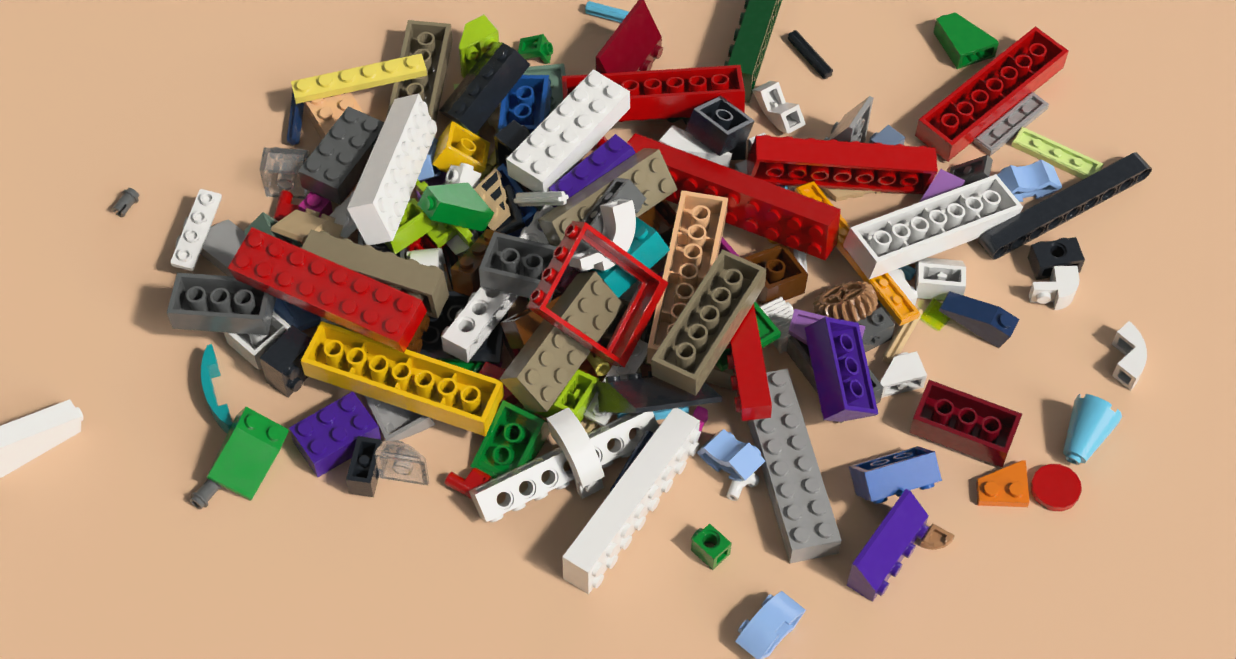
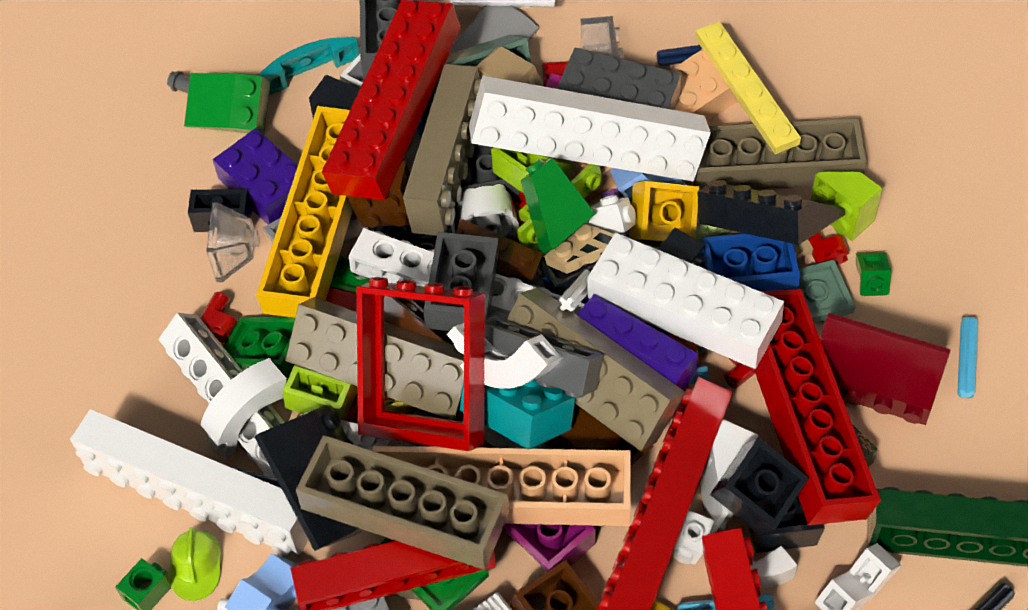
camera: 85 degrees right, 0 degrees up
dark pink hand [693,405,708,441] -> none
none -> lime piece [169,527,221,601]

